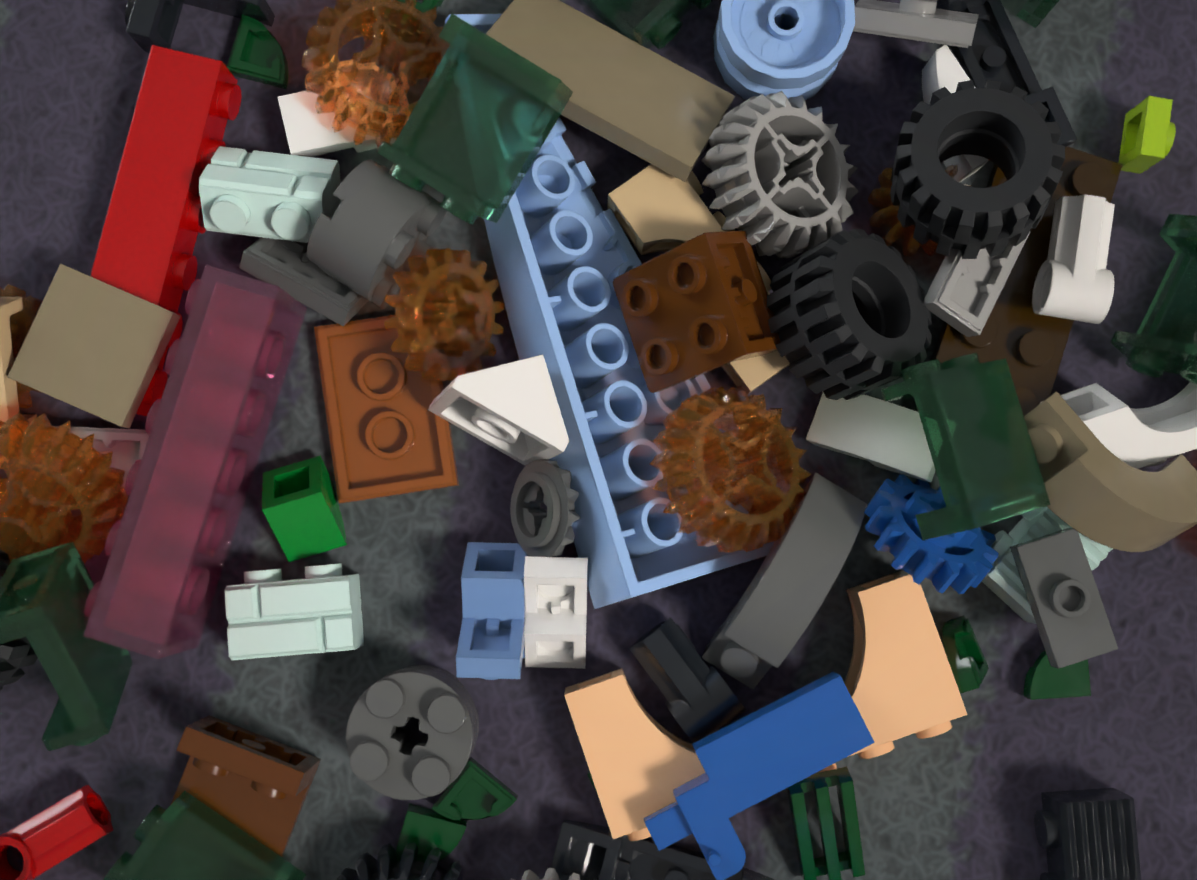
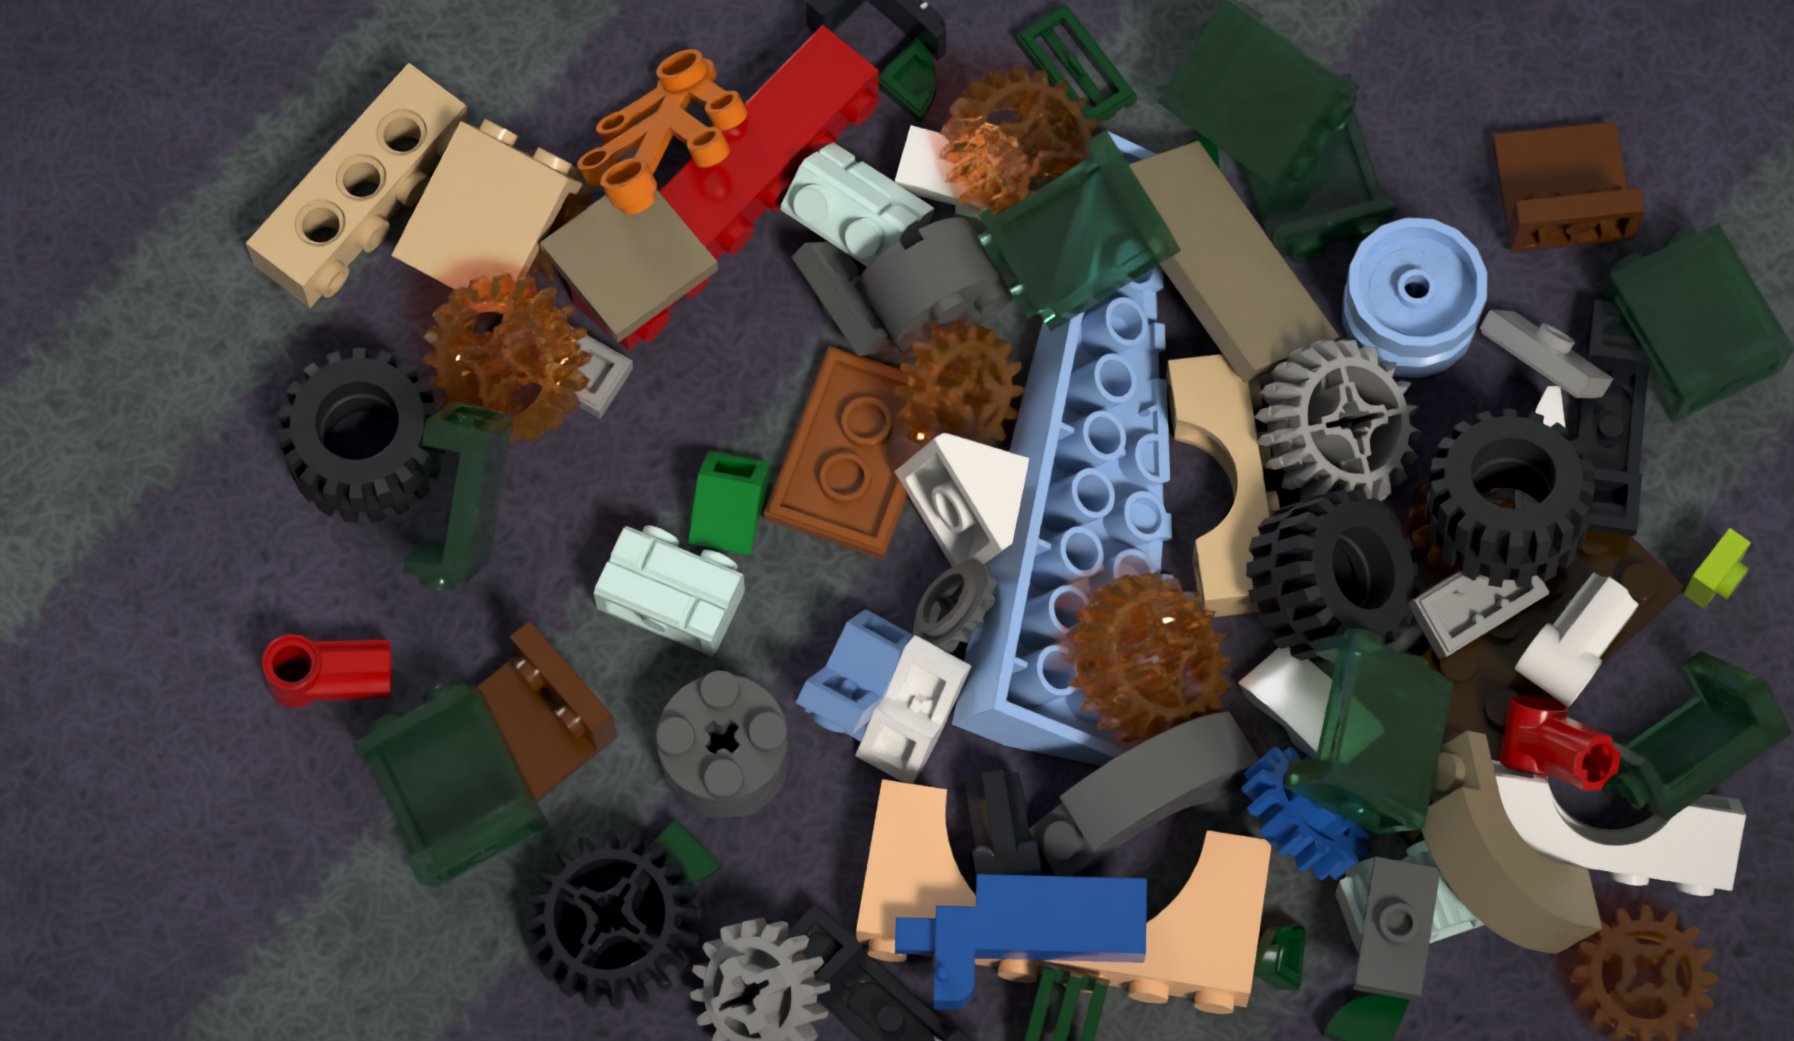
camera: 30 degrees right, 15 degrees down
clear pink brick [84,265,307,659] -> none
dark green tile [431,757,518,820] -> none
reddish brown bracket [613,231,781,393] -> none
none -> orange plant [577,49,748,215]
none -> red piece [1499,696,1621,791]

